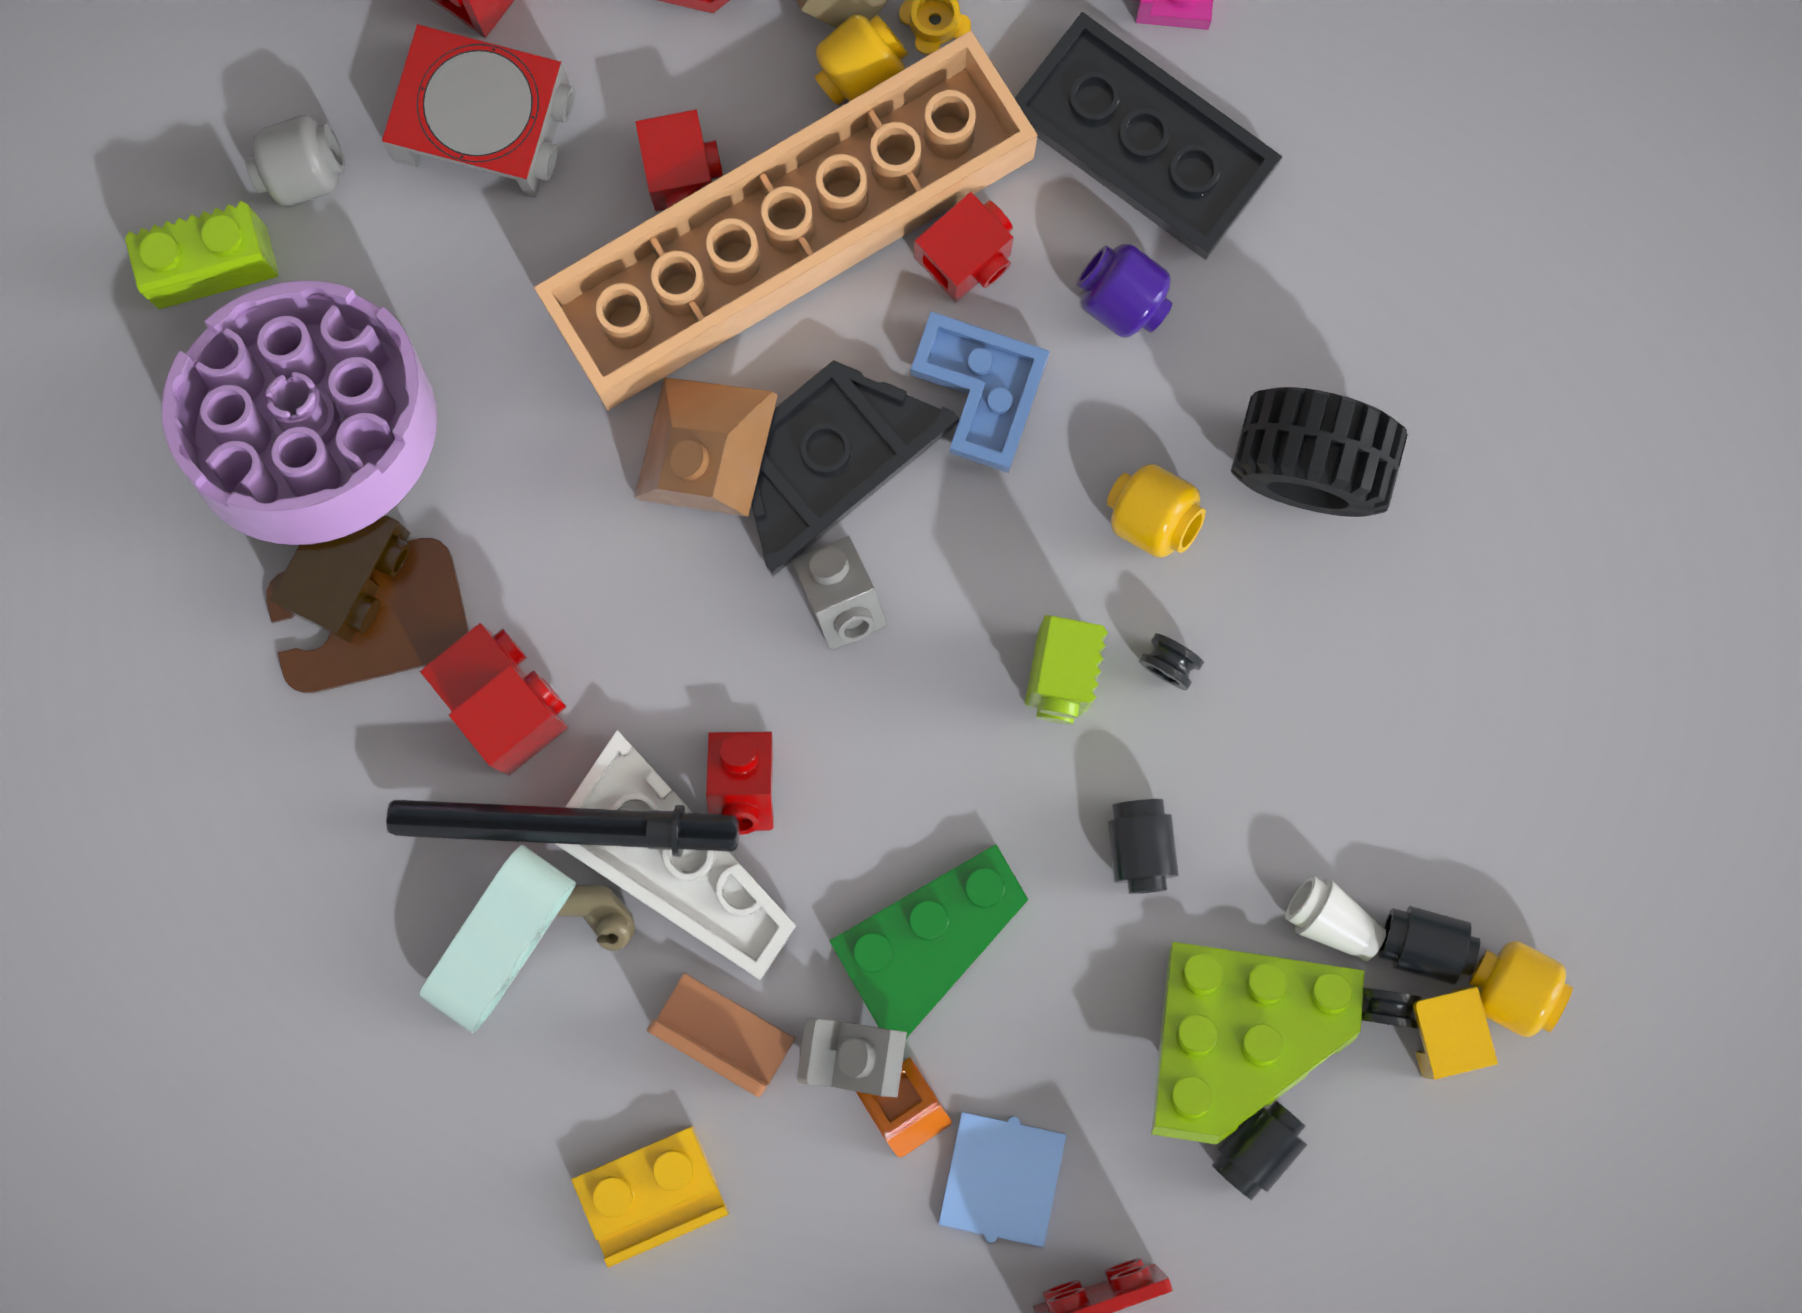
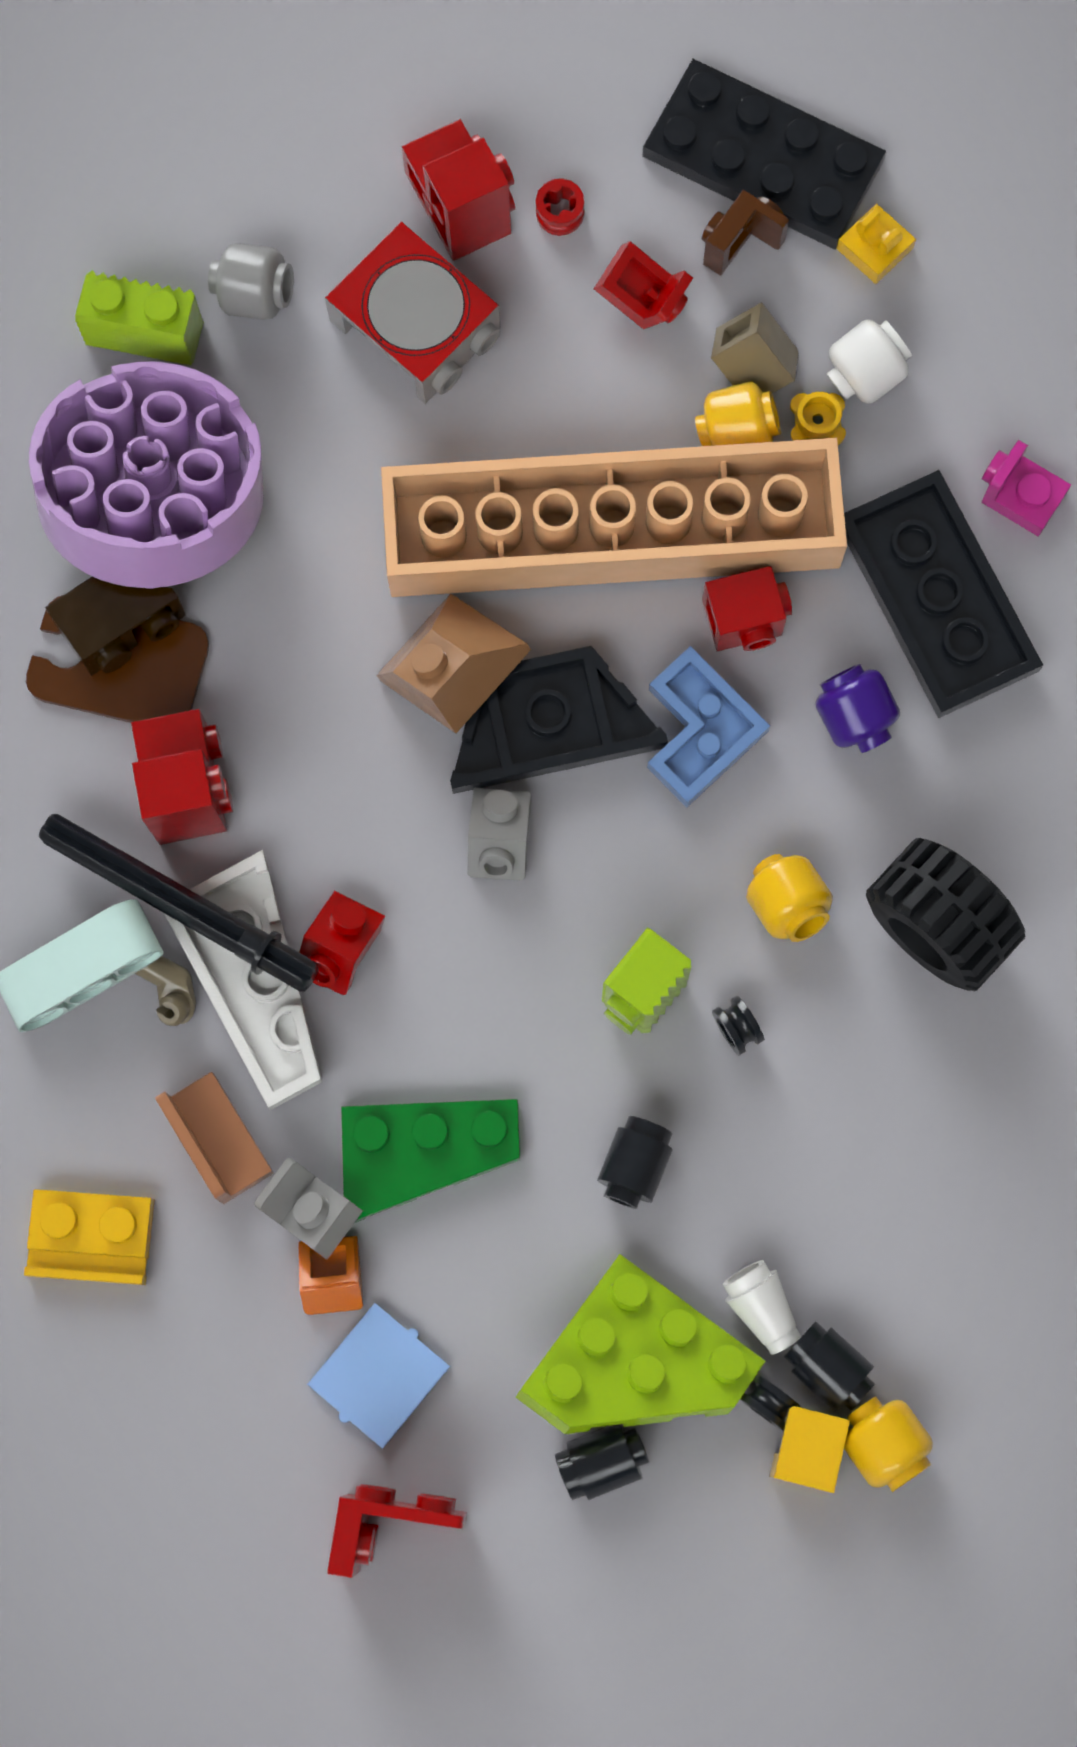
camera: 30 degrees right, 5 degrees down
red brick [635,109,723,211] -> none

